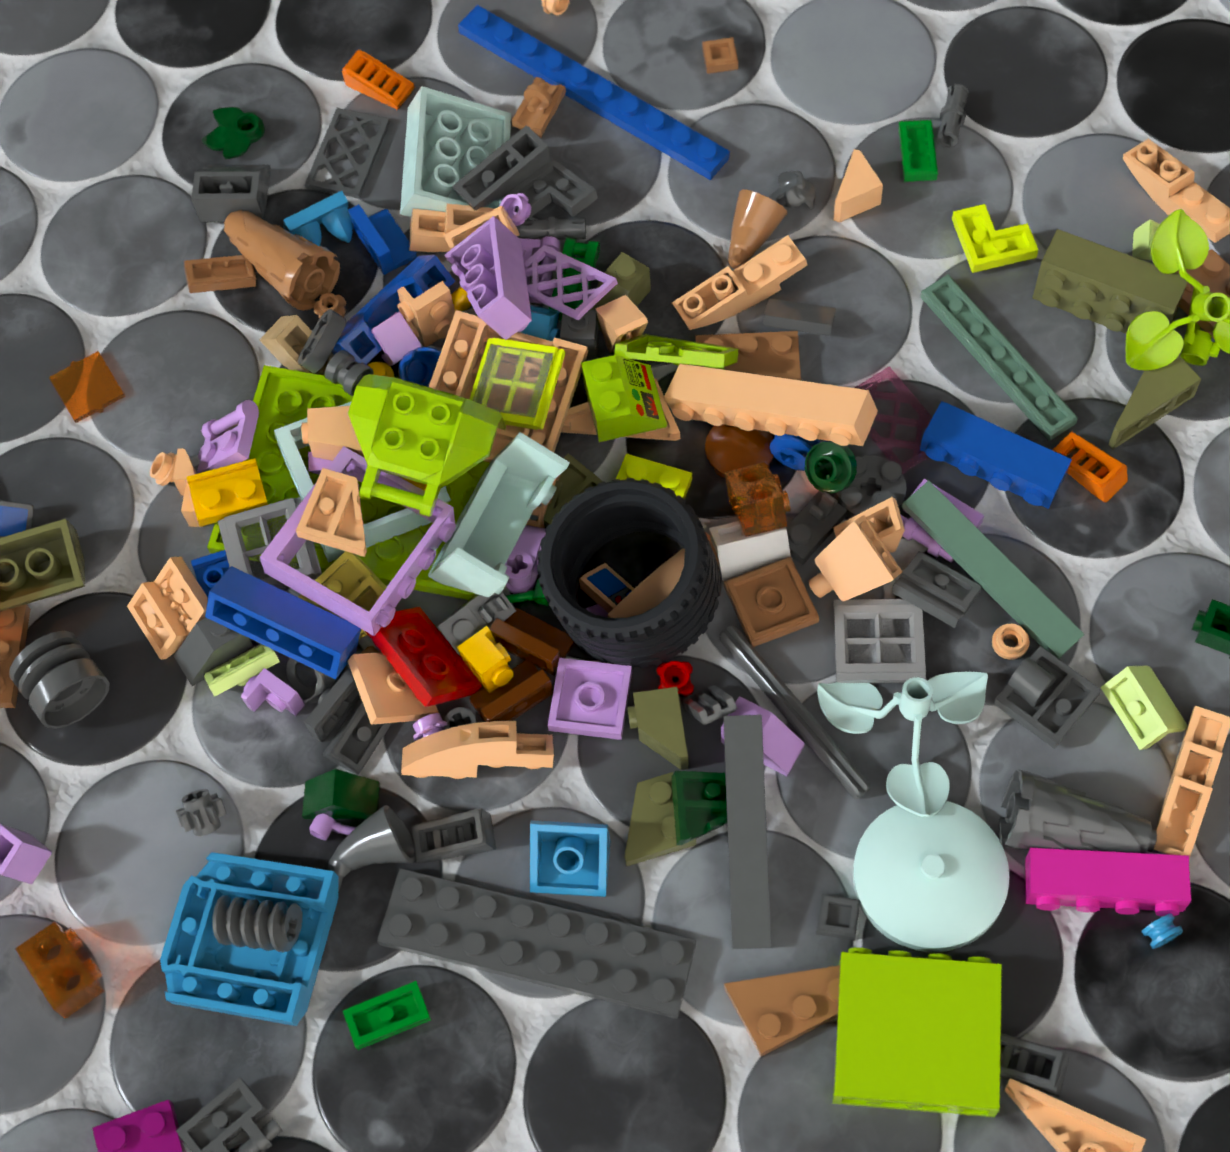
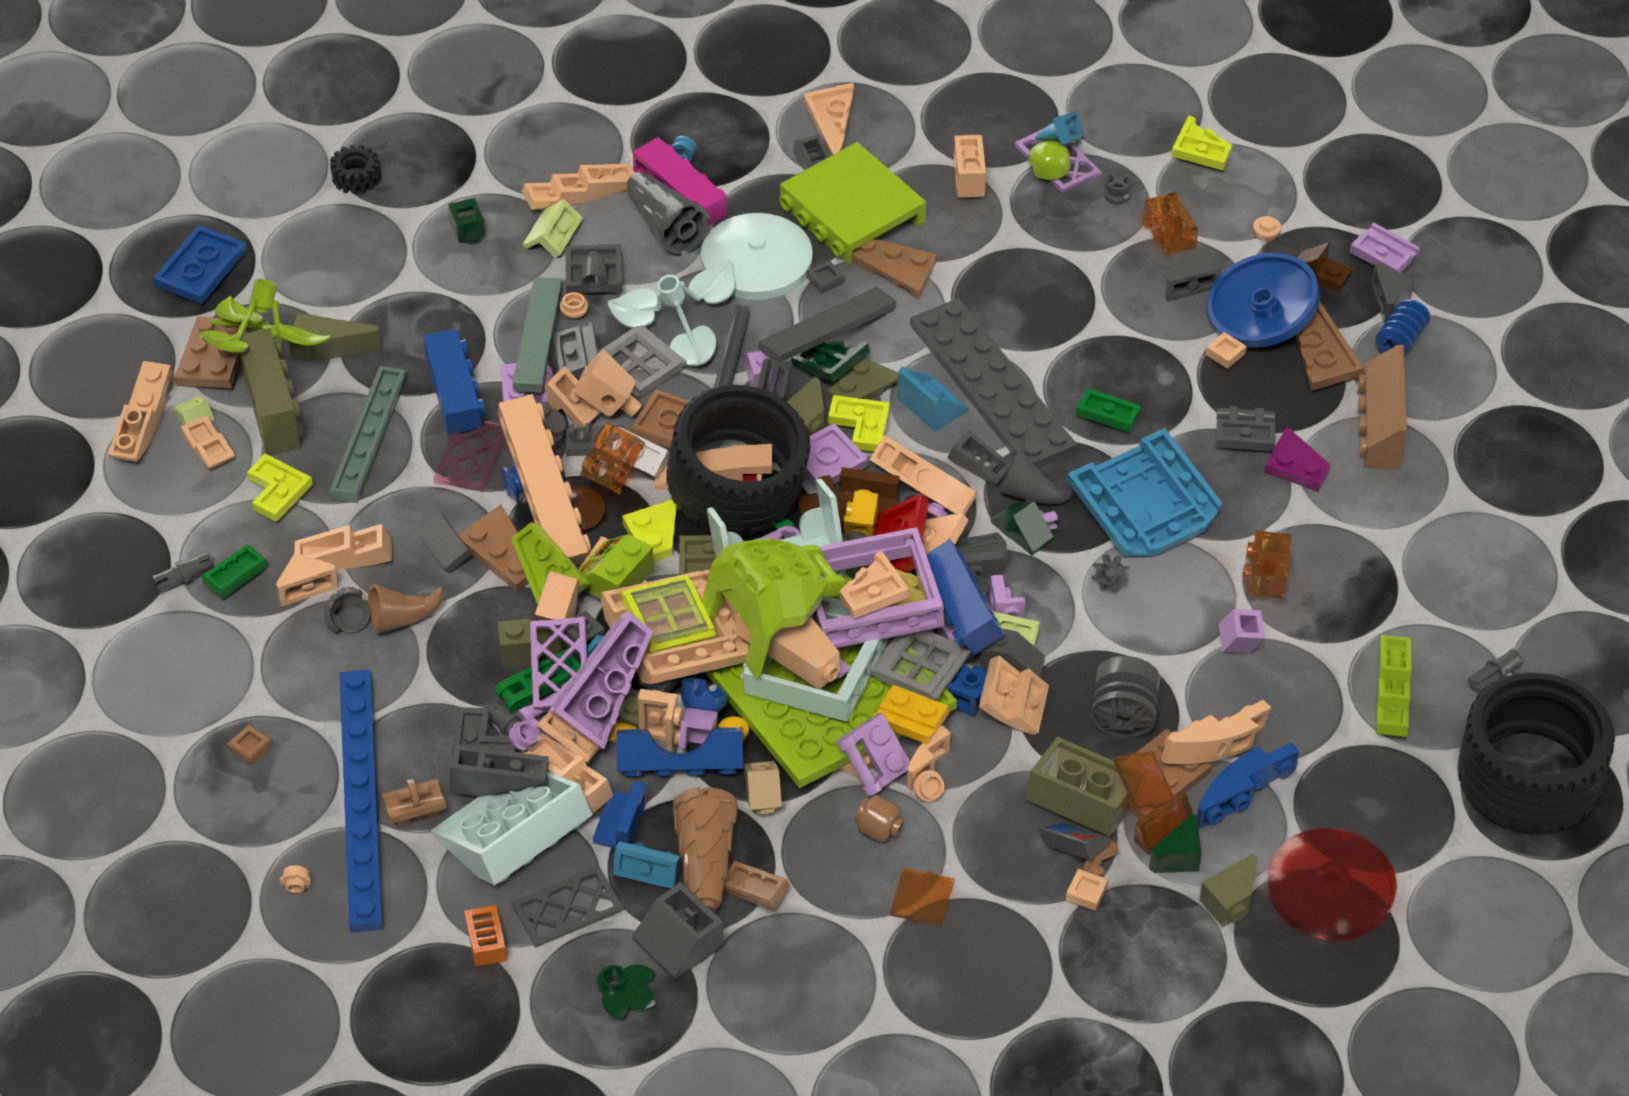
camera: 140 degrees left, 15 degrees down
dark grey piece [213,895,303,953] -> none
dark grey beam [298,309,346,373] -> none
dark grey wheel [325,350,374,397] -> none
light nougat slope [672,235,807,330] -> none
dark green plate [805,441,857,494] -> none
orange slope [1053,431,1128,503] -> none
none -> light nougat slope [180,415,235,469]
none -> light nougat slope [295,524,392,569]
none -> neon yellow plate [828,395,890,452]
none -> medium nougat head [855,795,904,842]

